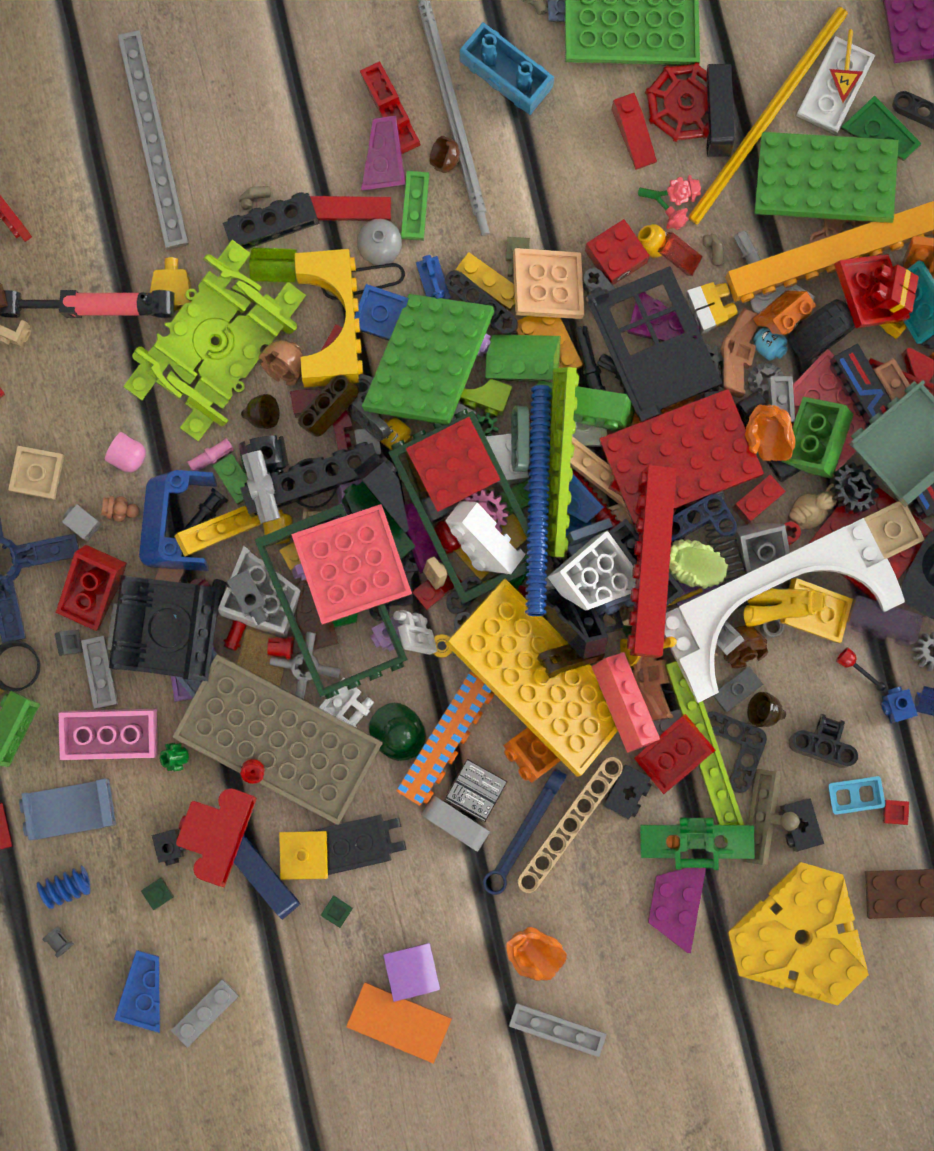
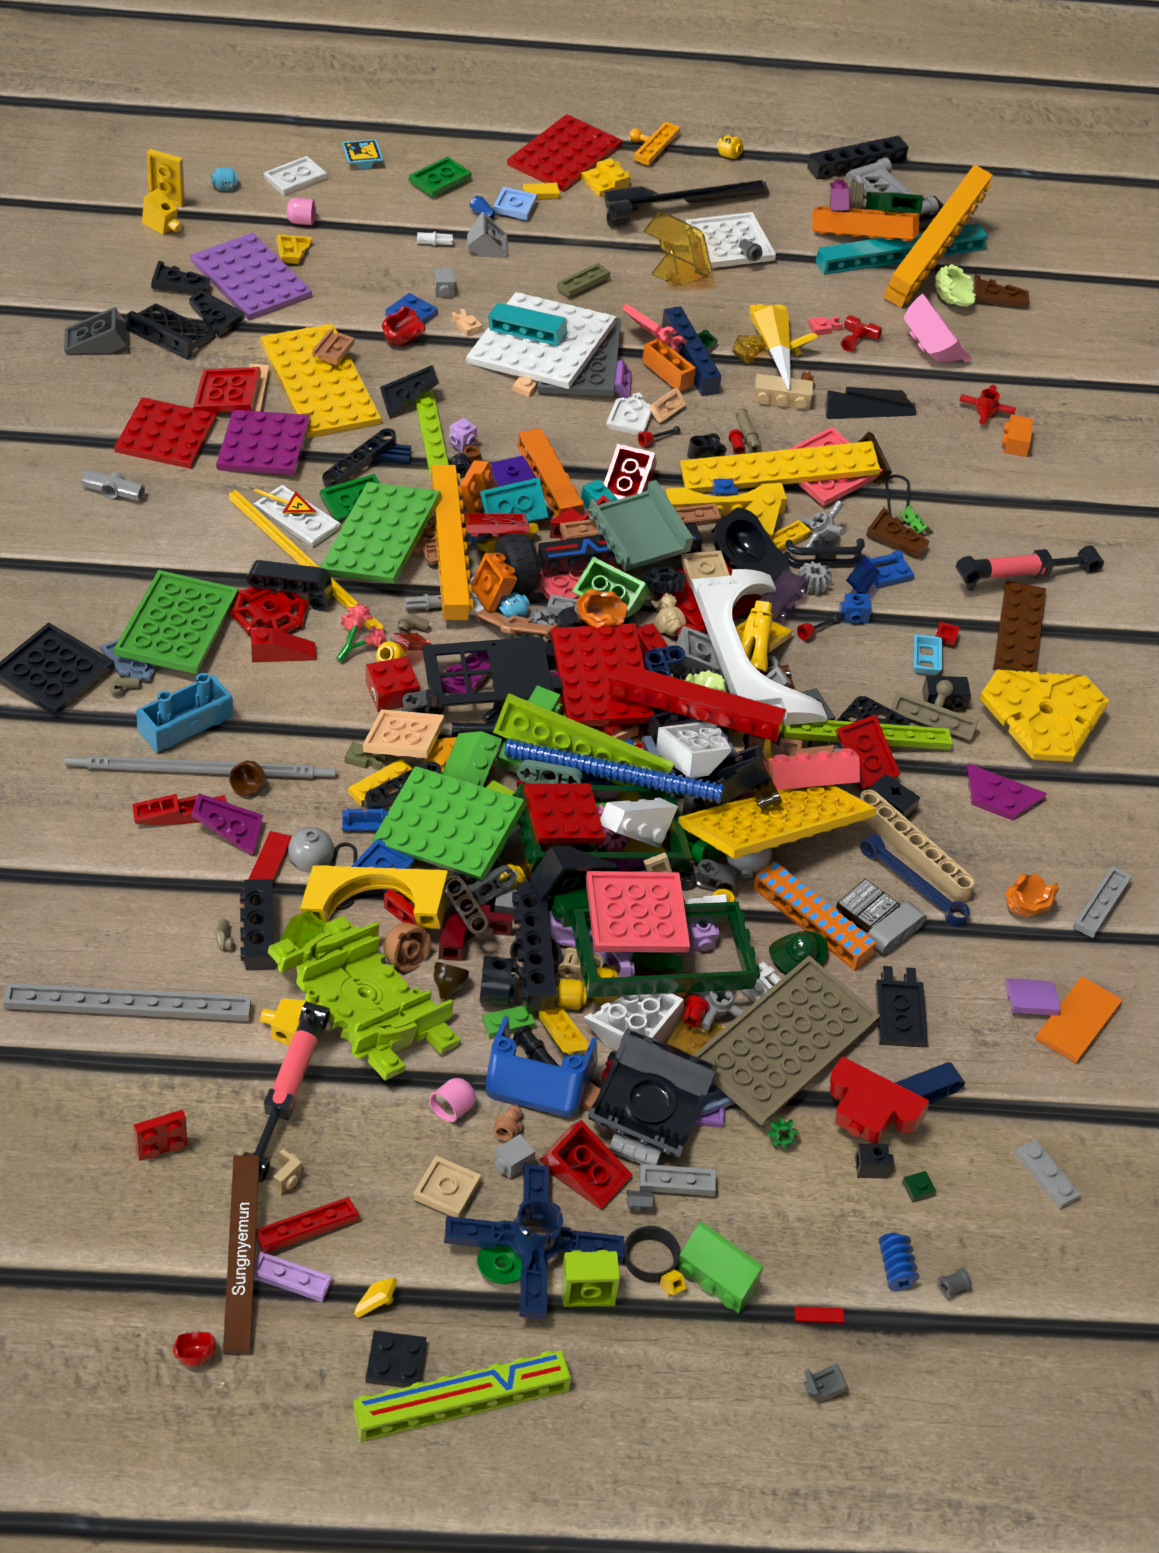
camera: 80 degrees left, 35 degrees down
sand blue panel [19,779,116,840] -> none
bright pink brick [59,708,158,760] -> none
blue wing [114,950,160,1033] -> none
bright pink pin [187,438,234,471] -> none
dark grey torso [226,570,268,626] -> none
red tile [240,759,265,784] -> none
light grey piece [242,450,280,523] -> none
yellow plate [279,831,328,880] -> none
dark green plate [320,895,353,928] -> none
bright green plate [401,171,429,241] -> none
orange plate [503,727,561,783] -> none
green piece [640,817,755,870] -> none
hips [685,282,738,335] -> none
dark brown helmet [747,692,786,727] -> none
black piece [789,714,858,768] -> none
red hips [870,264,919,321] -> none

